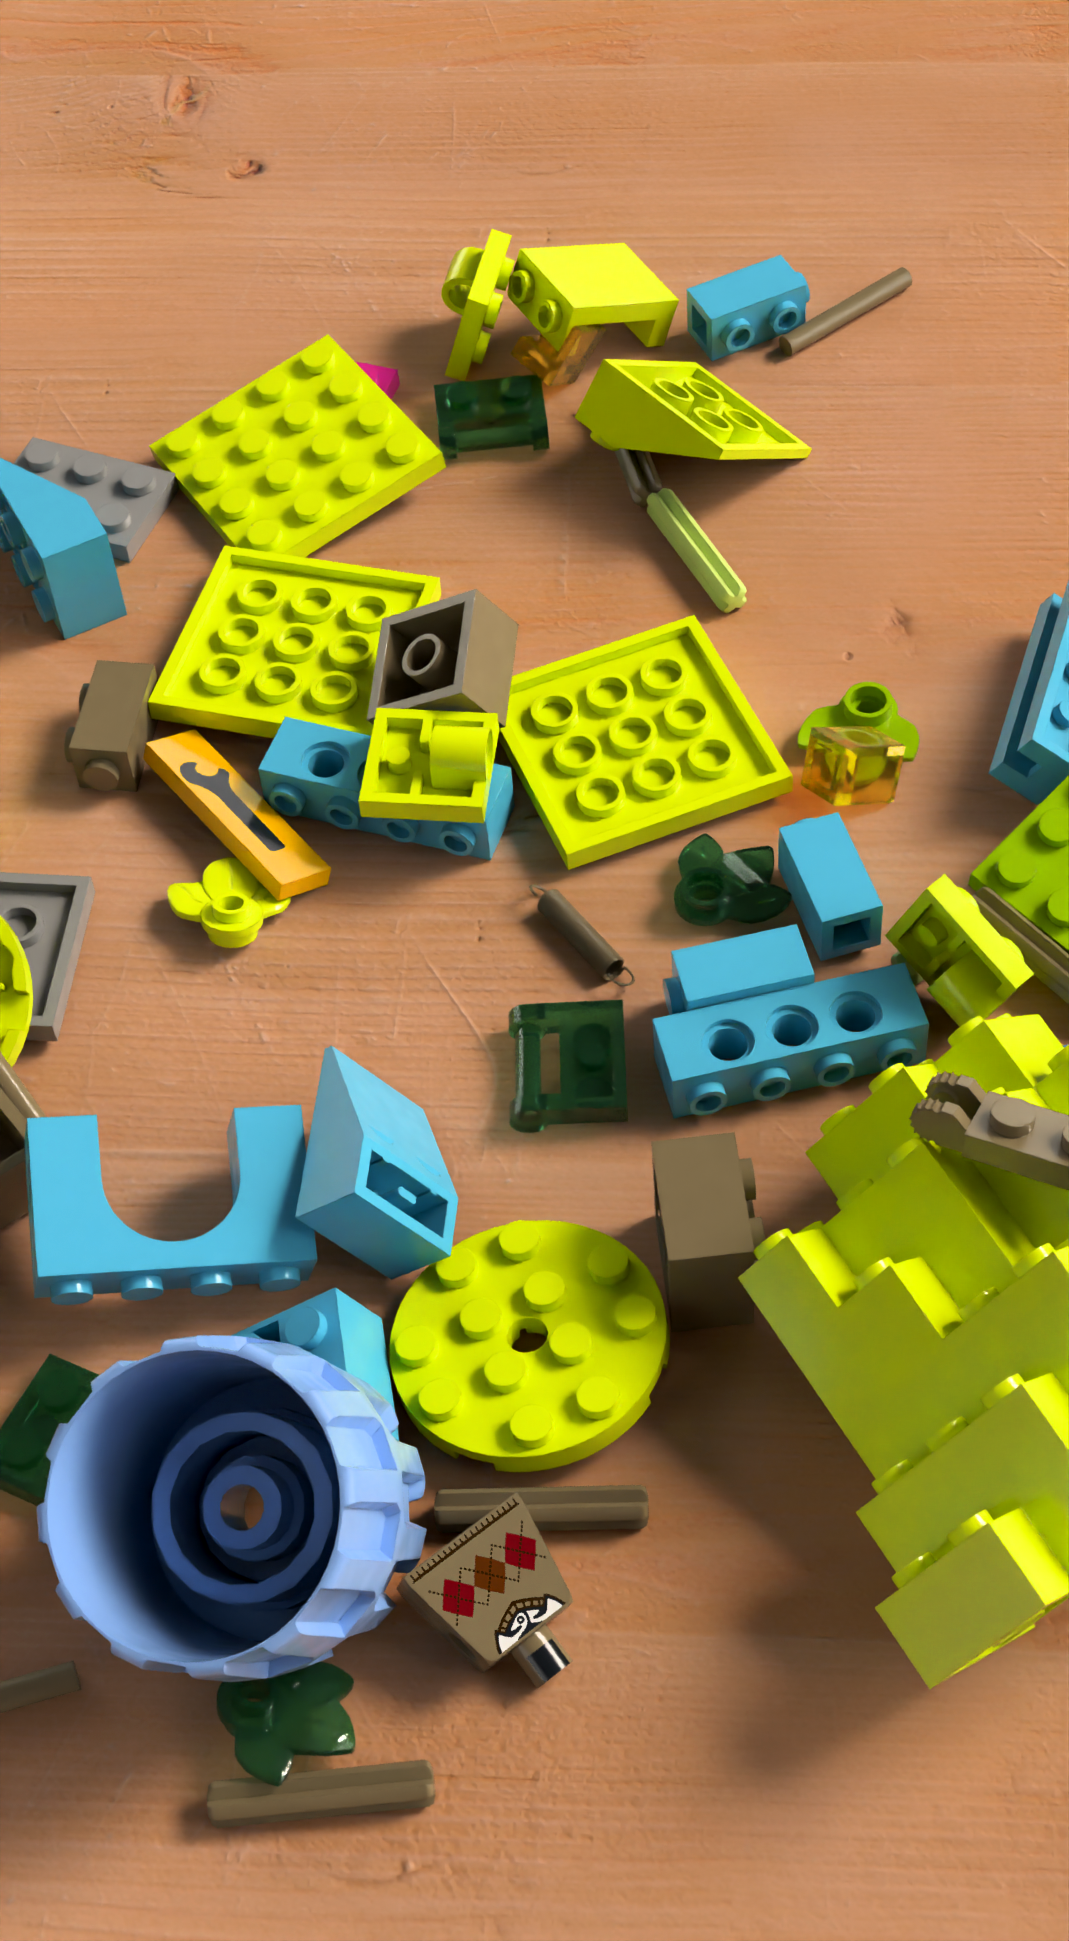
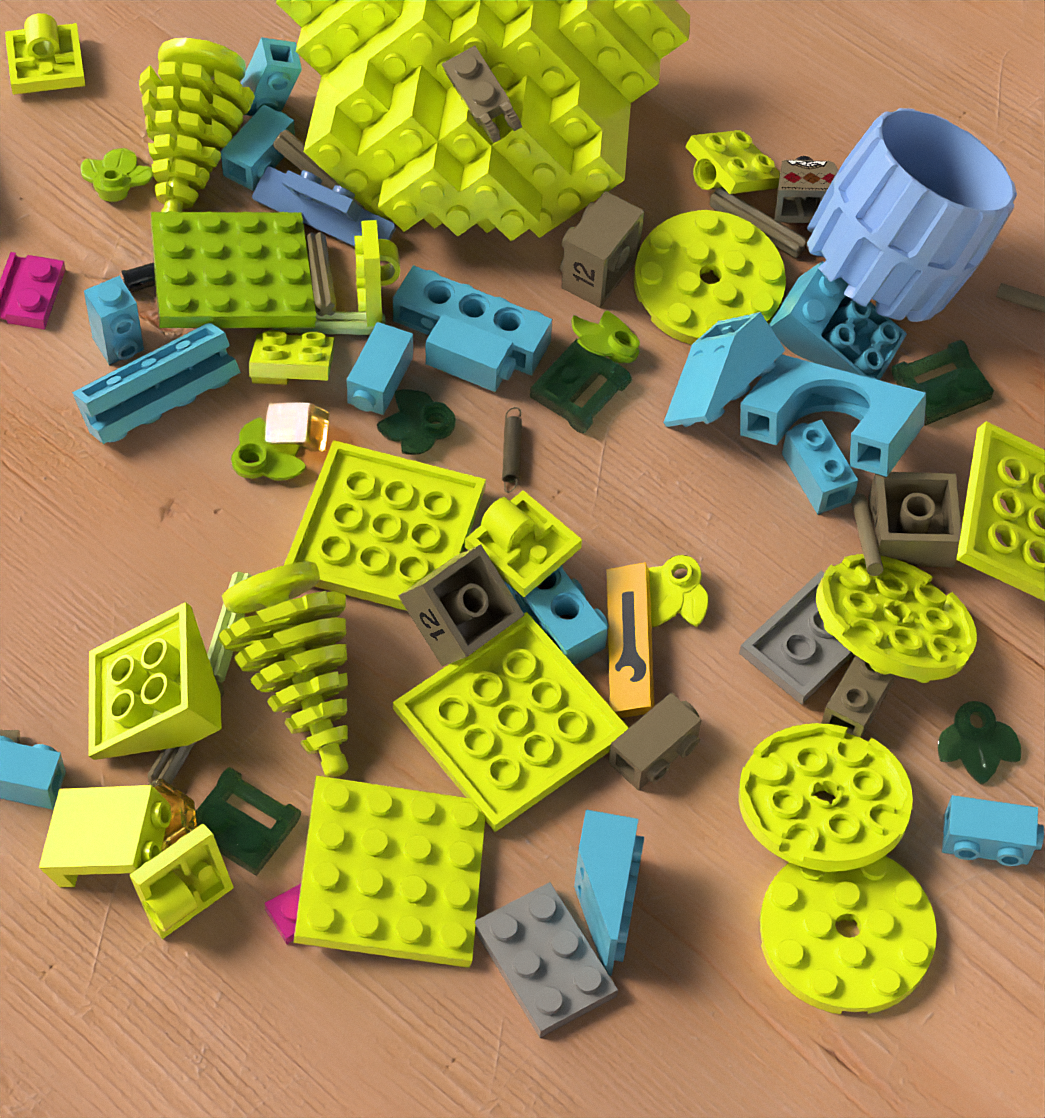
camera: 150 degrees left, 5 degrees up
none -> neon yellow plant [218,561,349,778]
none -> neon yellow plate [249,330,334,385]
none -> lime plate [571,310,640,363]
none -> neon yellow plate [685,130,780,194]
none -> medium azure brick [782,419,858,515]

